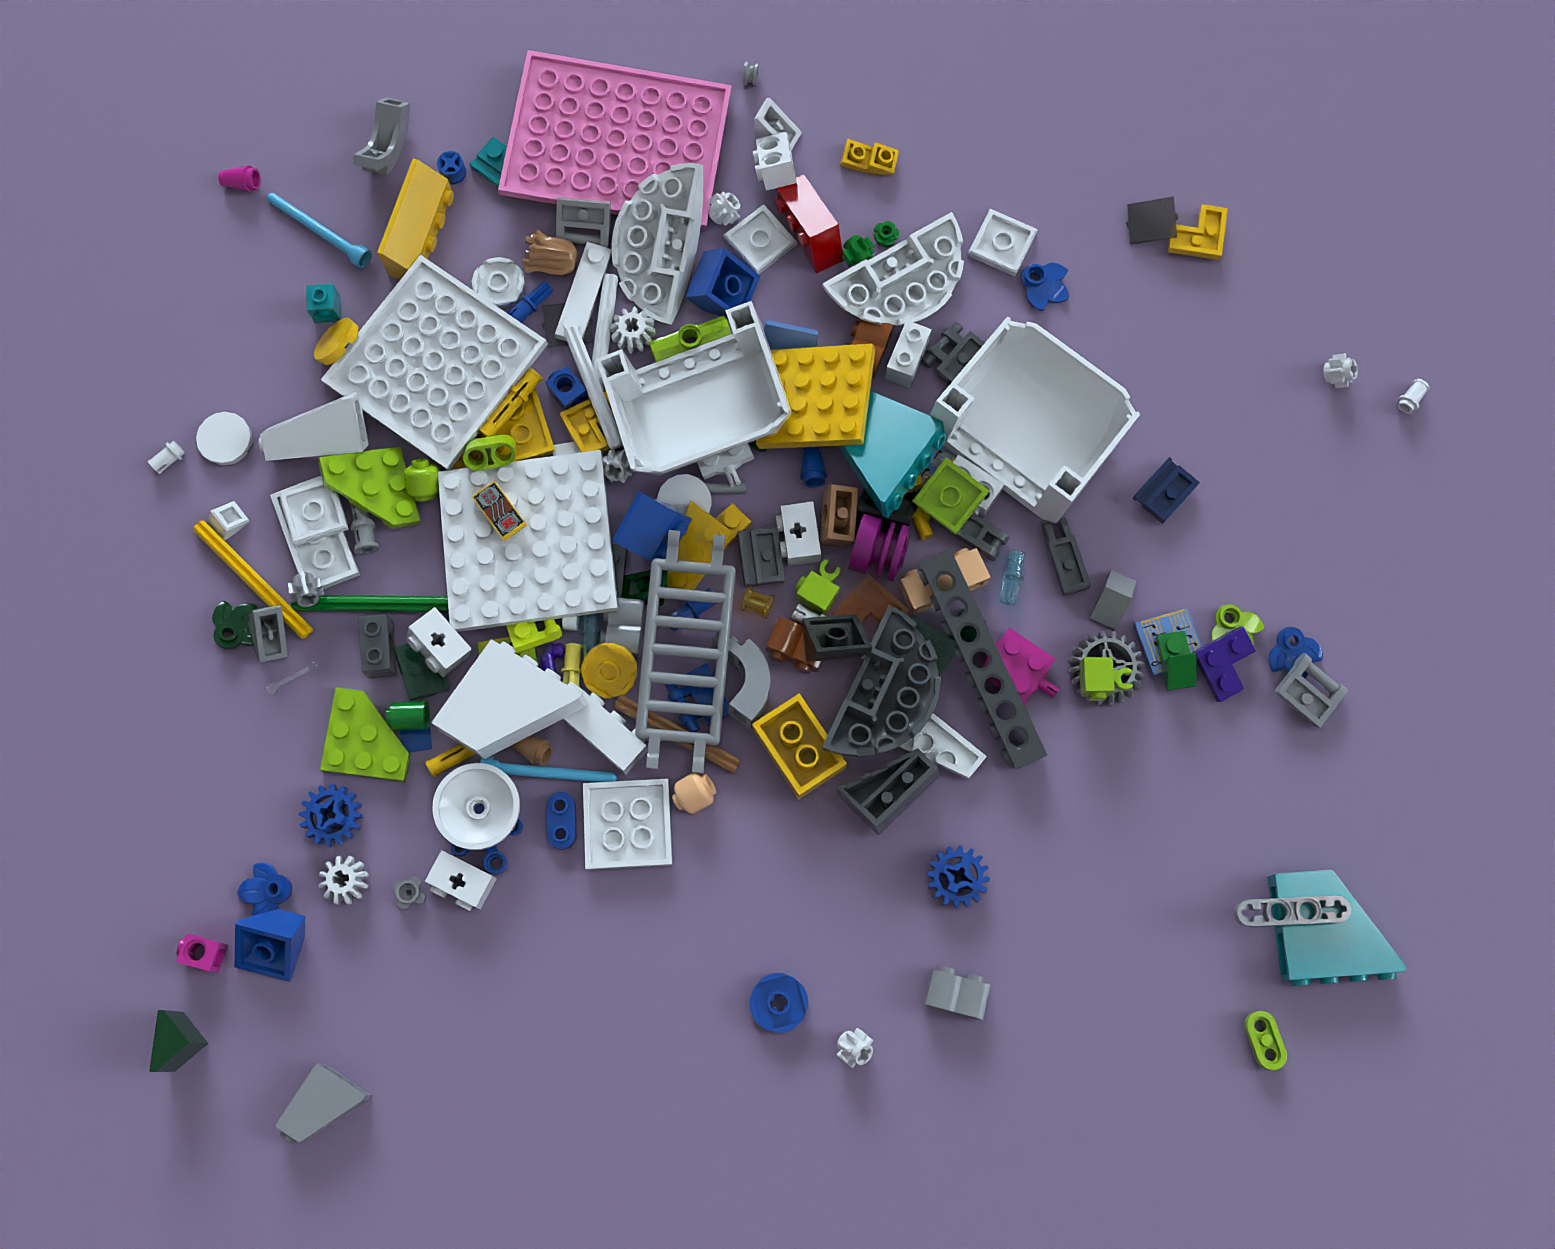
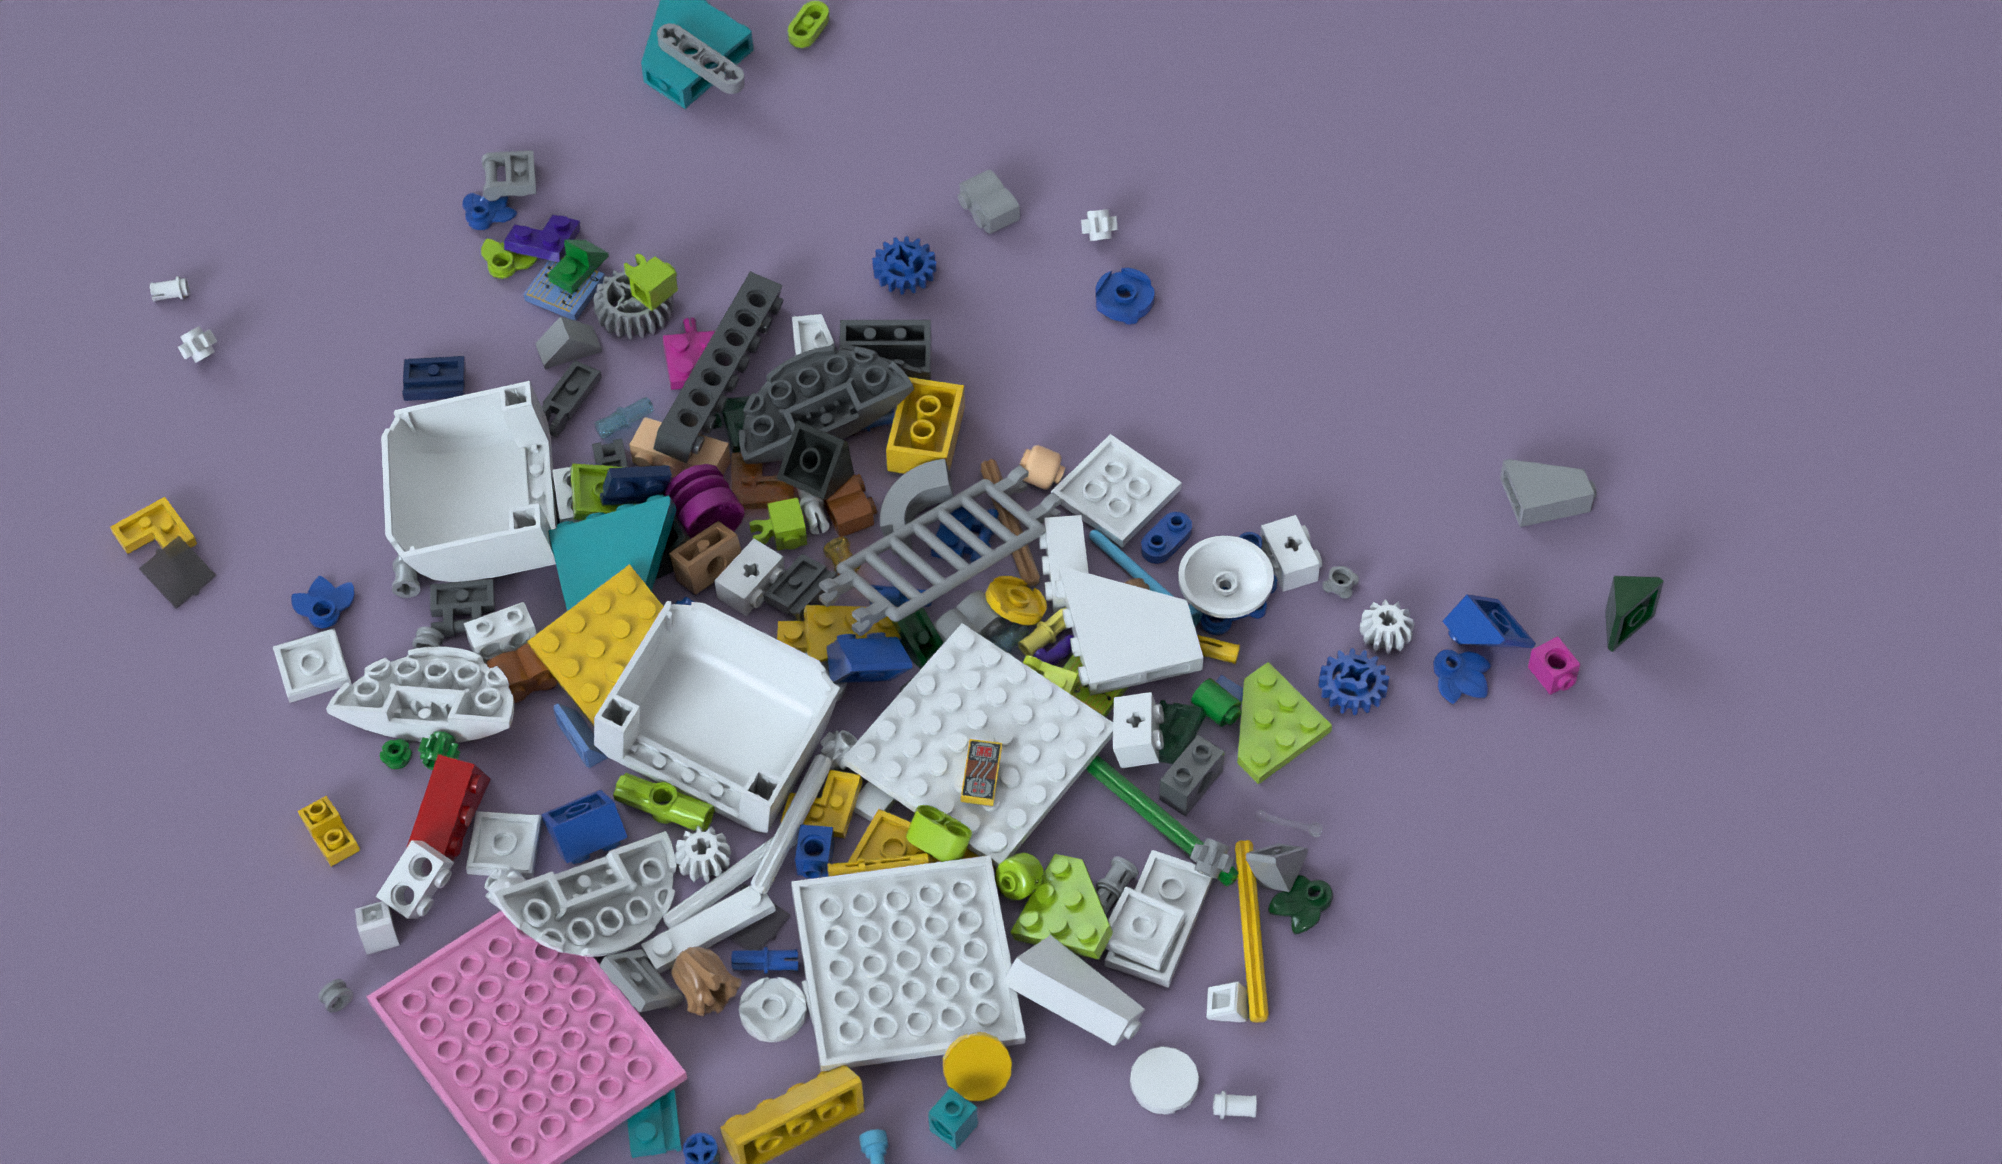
camera: 135 degrees left, 20 degrees down
none -> light grey bush [412,627,444,649]
none -> dark blue plate [600,465,672,506]

